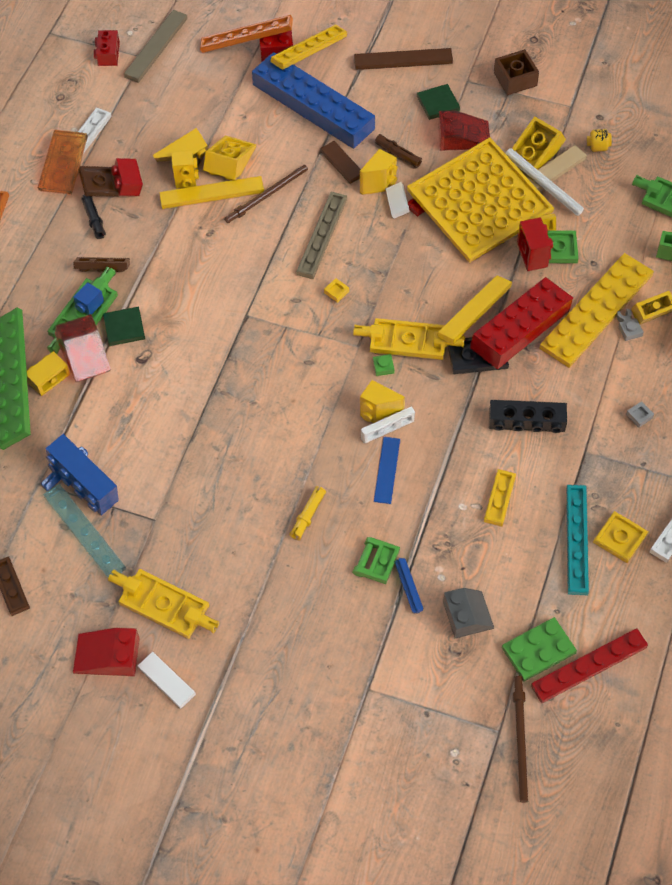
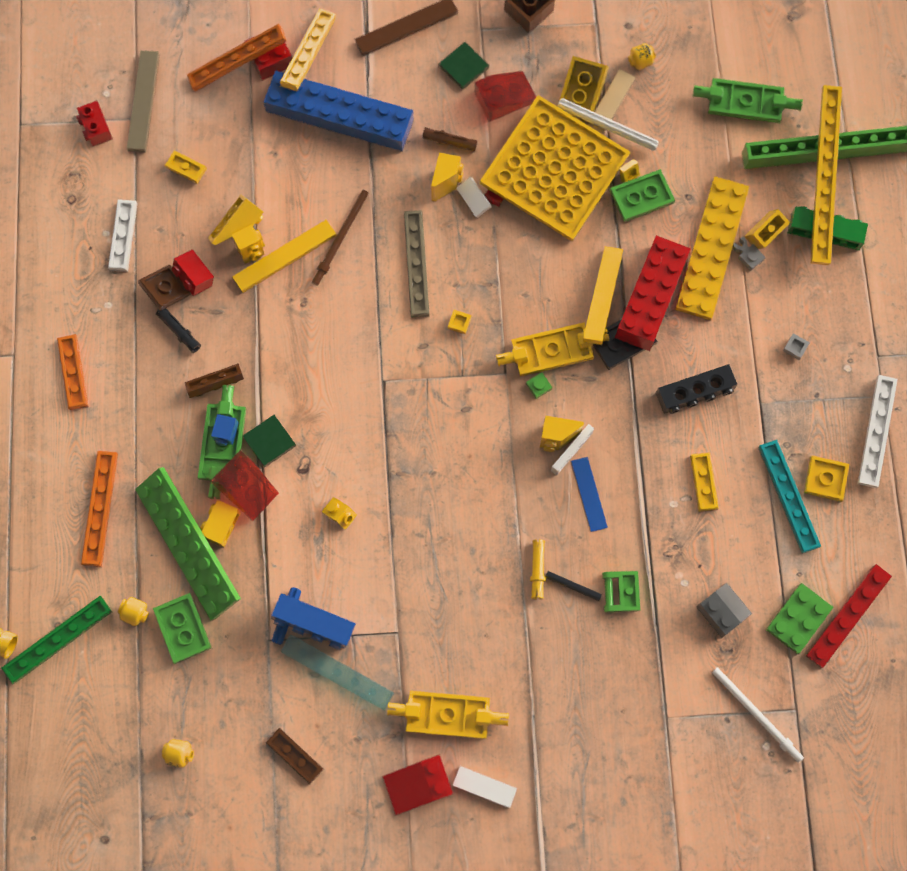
camera: 25 degrees left, 15 degrees up
clear orange tile [37,130,88,194] -> none
yellow slope [203,135,256,180] -> none
reddish brown tile [320,141,361,184] -> none
blue axle [395,558,424,614] -> none
reddish brown bar [513,676,528,803] -> none
red brick [517,217,553,272] -> none
none -> yellow plate [165,150,207,184]
none -> yellow bracket [322,497,357,530]
none -> black bar [545,571,602,601]
none -> white bar [712,667,804,763]

